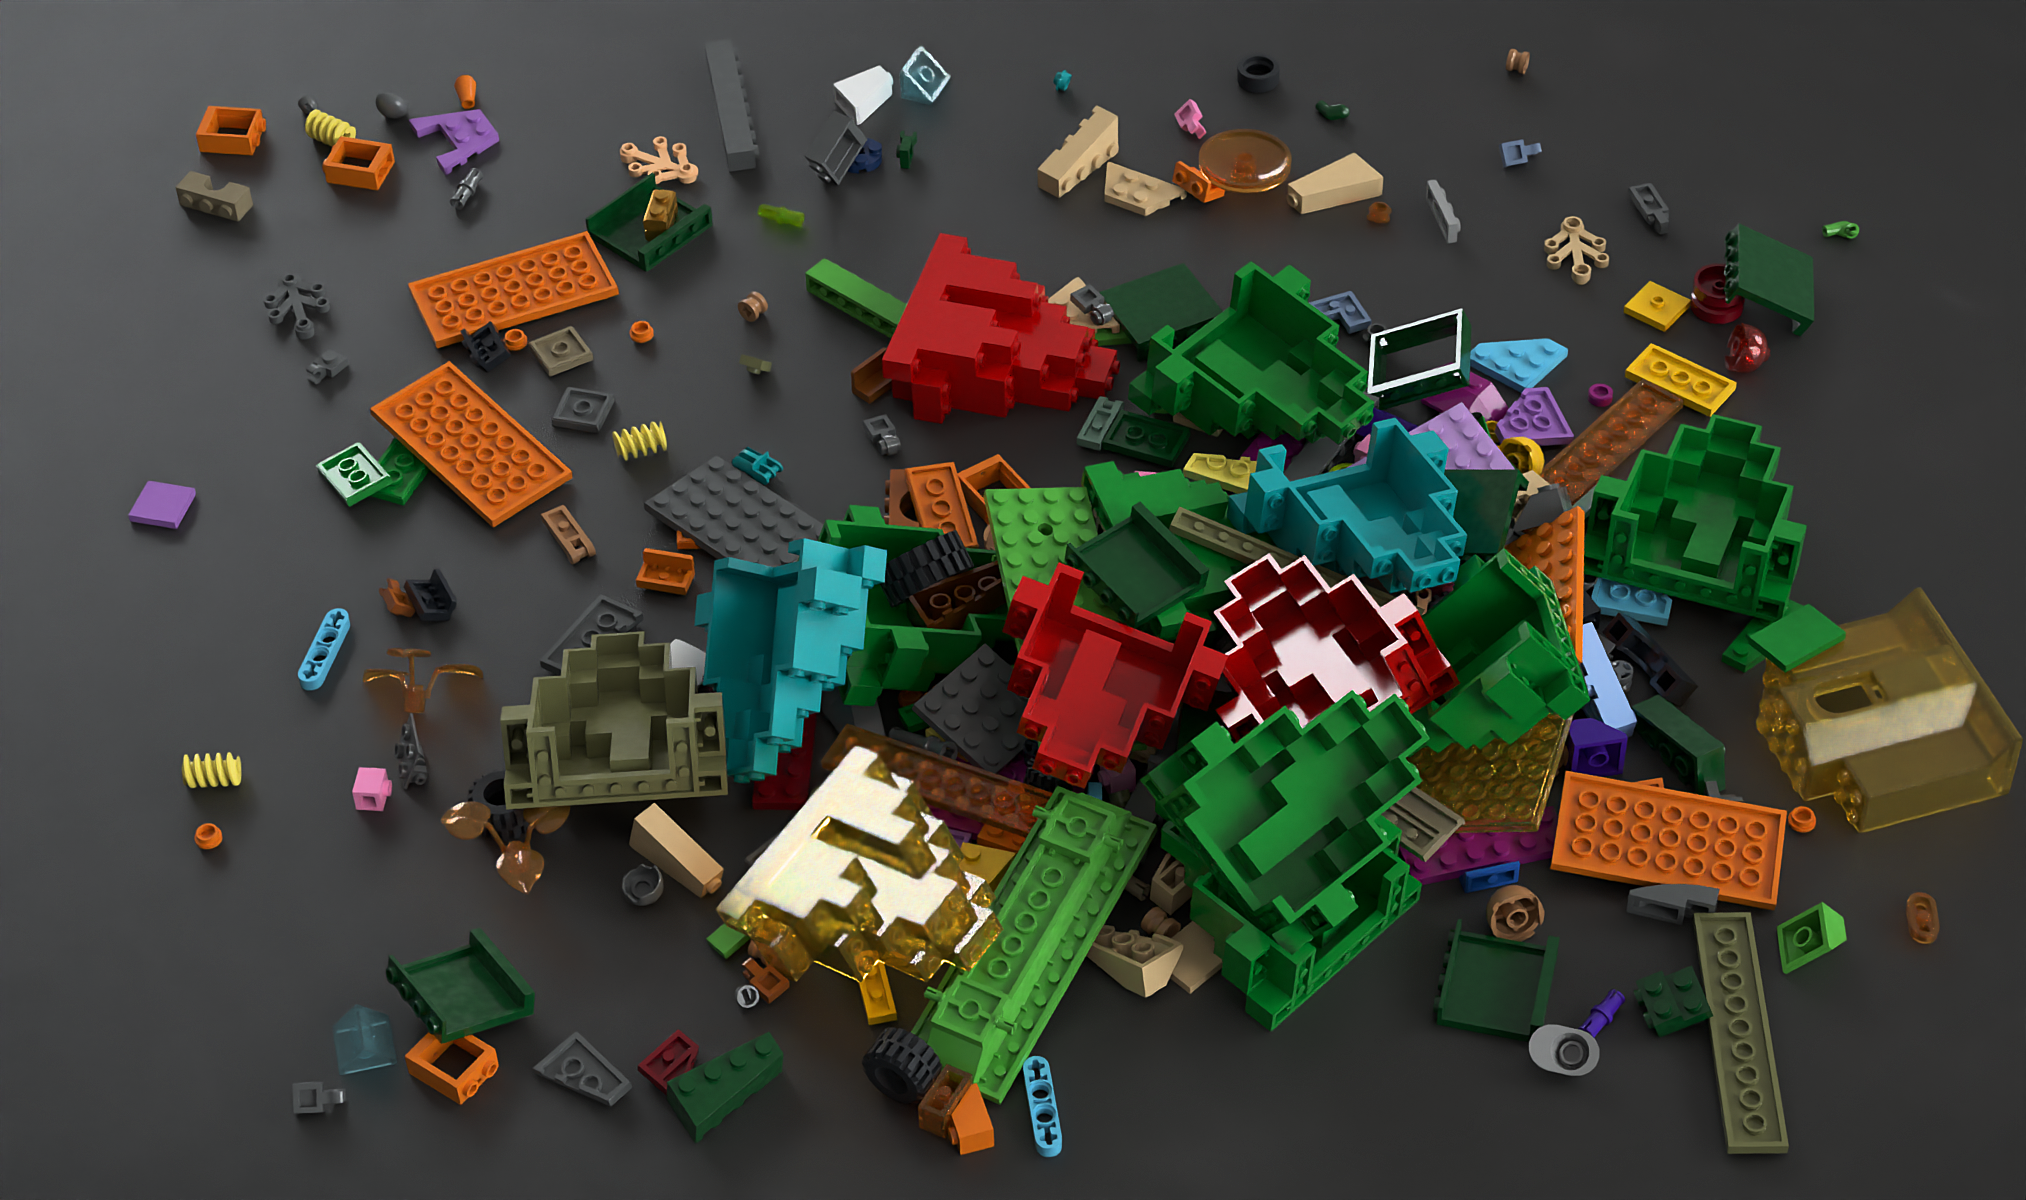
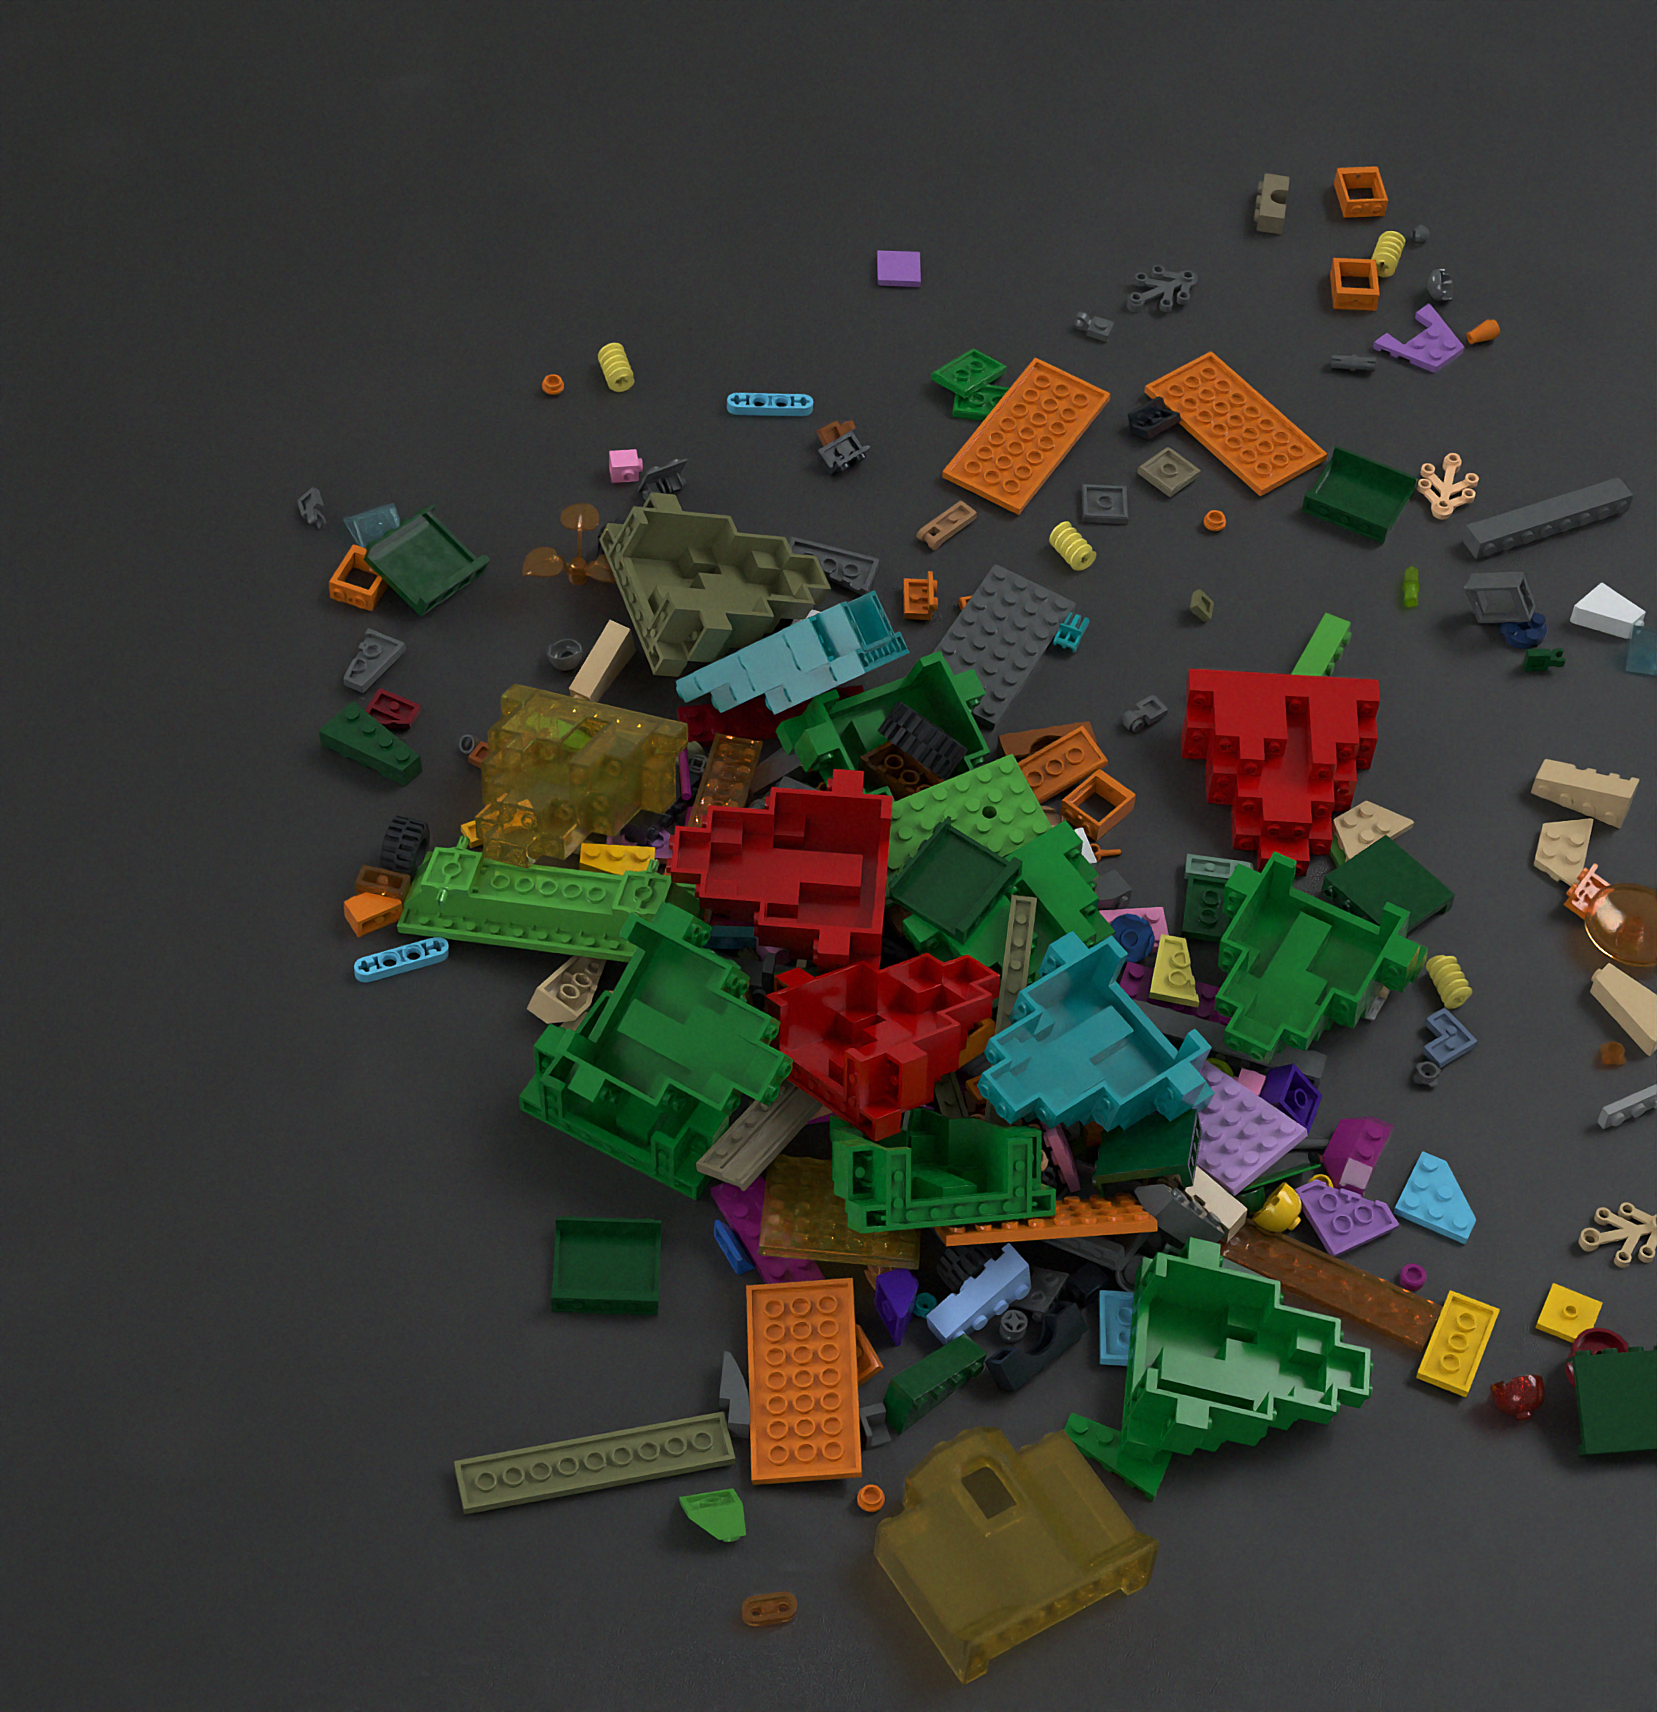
camera: 70 degrees right, 5 degrees up
clear orange plant [362,648,484,713] -> none
orange plate [503,329,528,351] -> none
pearl gold brick [643,189,678,241] -> none
medium nougat wheel [737,291,768,322] -> none
dark grey plate [1070,284,1114,325] -> none
dark green window [1367,308,1472,410] -> none
medium nougat cylinder [1485,885,1544,942] -> none
light grey piece [1529,1024,1599,1076] -> none
dark purple pin [1578,989,1625,1039] -> none
dark green plate [1633,965,1713,1038] -> none
green tile [1748,604,1846,673] -> none

